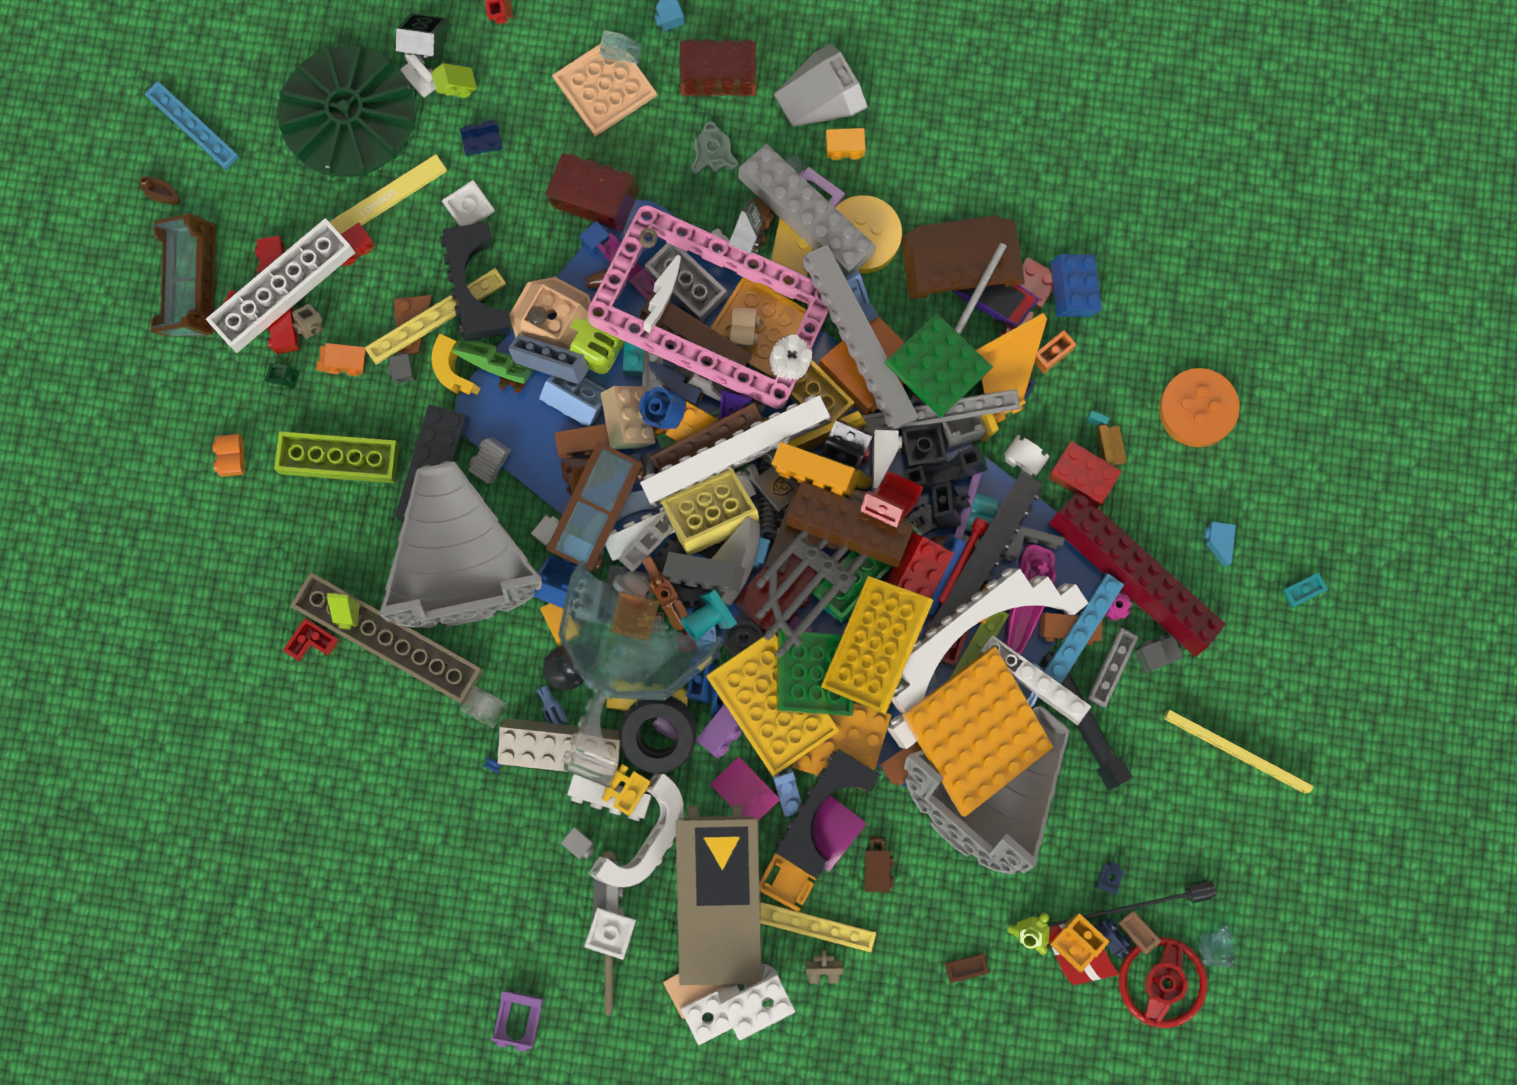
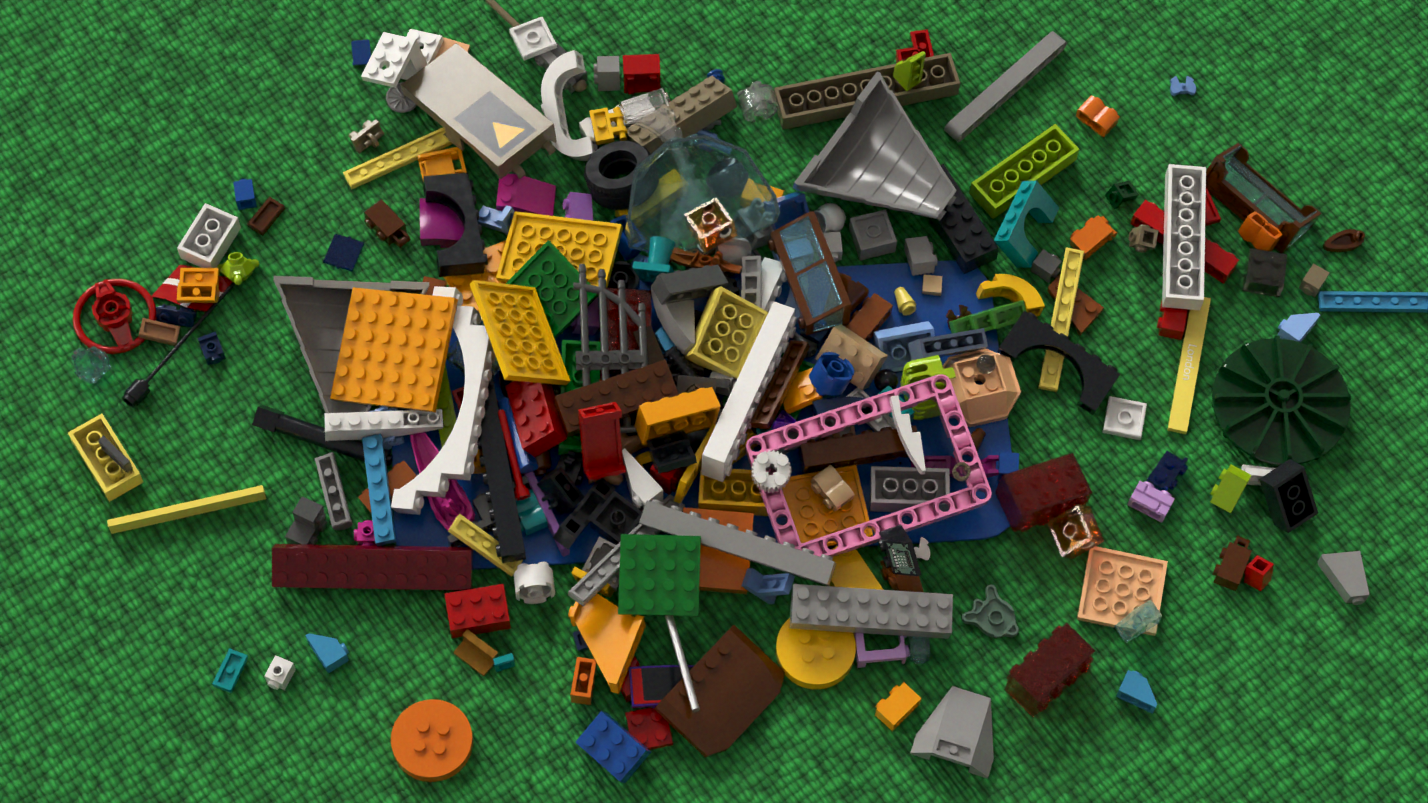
camera: 135 degrees right, 15 degrees down
none -> light yellow brick [68,414,143,502]
none -> dark grey tile [98,435,133,473]
none -> white brick [177,203,241,268]
none -> blue brick [233,179,257,210]
none -> white brick [264,655,296,690]
none -> clear blue piece [323,234,364,272]
none -> blue bracket [351,39,371,66]
none -> light yellow plate [448,514,523,577]
none -> red container [623,54,660,94]
none -> white piece [814,203,846,233]
none -> light grey container [849,210,897,261]
none -> black piece [874,369,898,391]
none -> light yellow cone [894,287,916,316]
none -> tan tile [922,274,942,296]
none -> light grey beam [944,31,1067,142]
none -> teal arch [994,181,1059,268]
none -> clear orange brick [1047,504,1104,559]
none -> lavender brick [1128,481,1175,523]
none -> medium blue piece [1170,76,1196,96]
none -> reddish brown brick [1212,535,1252,591]
none -> orange brick [1238,211,1283,255]
none -> clear smoke brick [1242,248,1287,297]
none -> light blue slope [1278,313,1320,342]
none -> dark tan brick [1299,263,1330,297]

